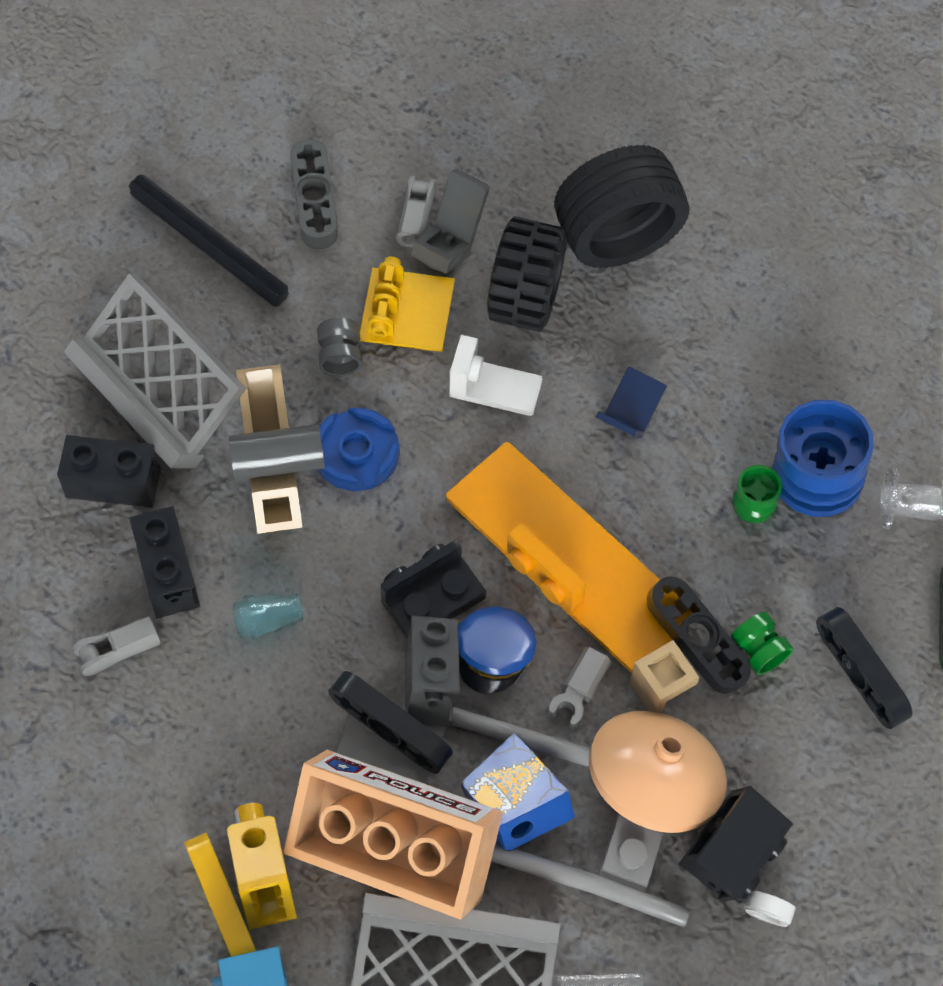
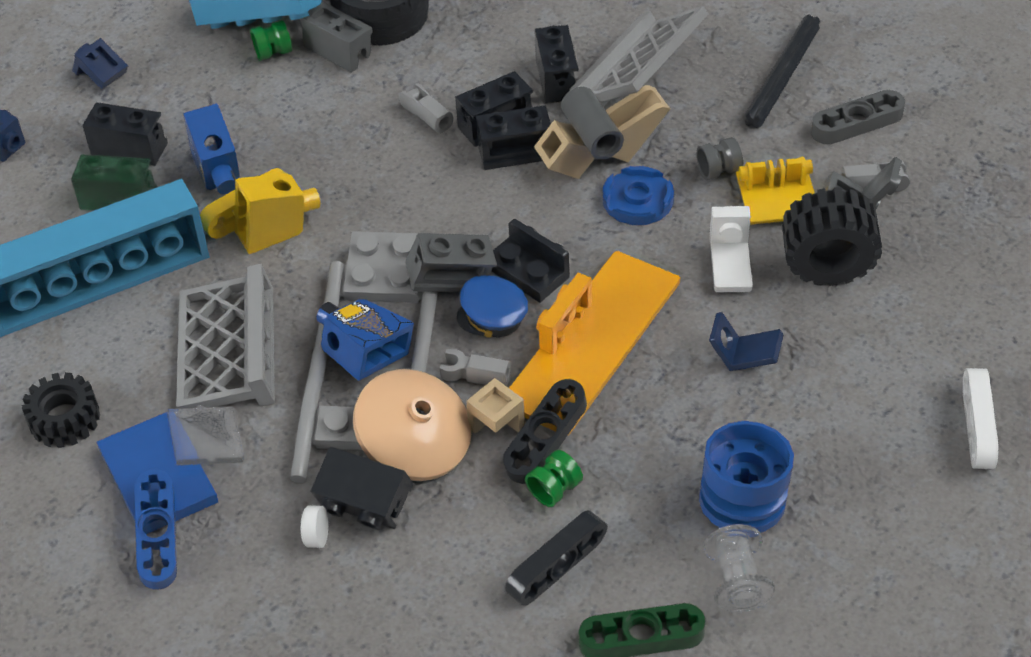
camera: 80 degrees right, 15 degrees down
clear light blue cone [233,594,303,640] -> none
light nougat brick [283,750,503,920] -> none
black beam [328,671,453,774] -> none
black tyre [554,145,690,268] -> none
green wheel [732,465,782,524] -> none
none -> blue torso [183,103,240,194]
none -> black hinge [476,105,551,170]
none -> white beam [963,368,998,469]

